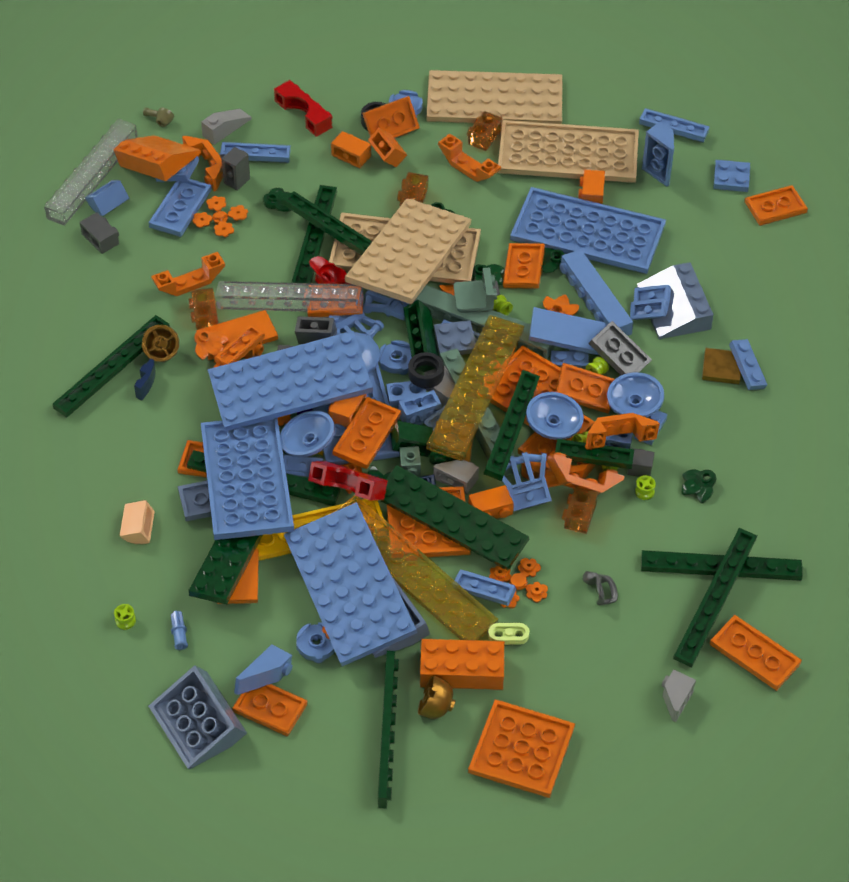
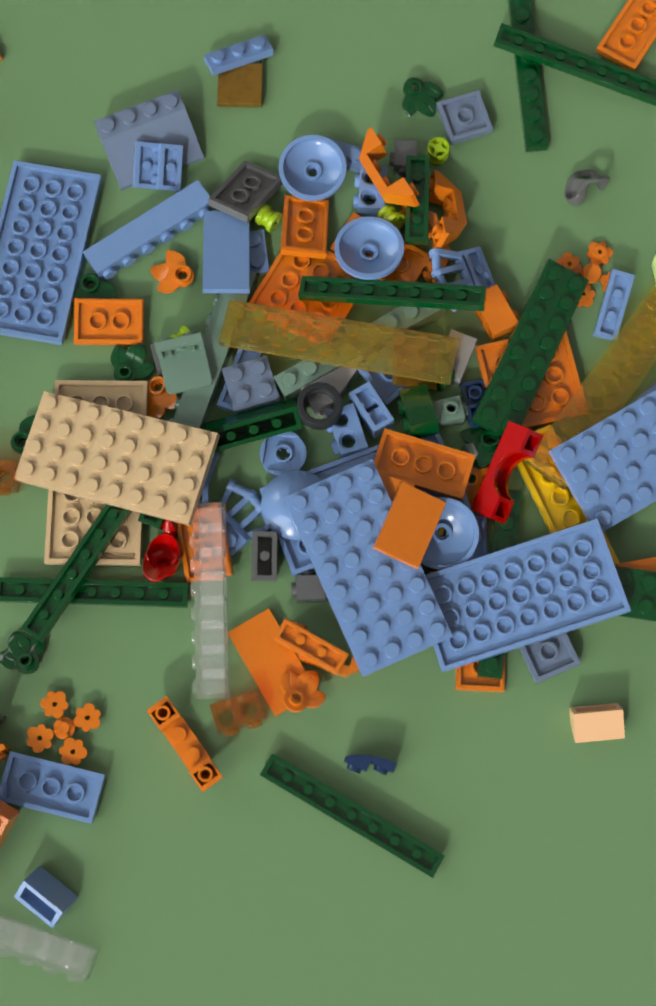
camera: 95 degrees left, 25 degrees up
dark grey brick [79,212,119,254] -> none
pearl gold cylinder [142,325,180,362] -> none
clear orange brick [562,487,598,534] -> none
none -> orange tile [372,482,446,569]
none -> sand blue plate [436,90,493,145]

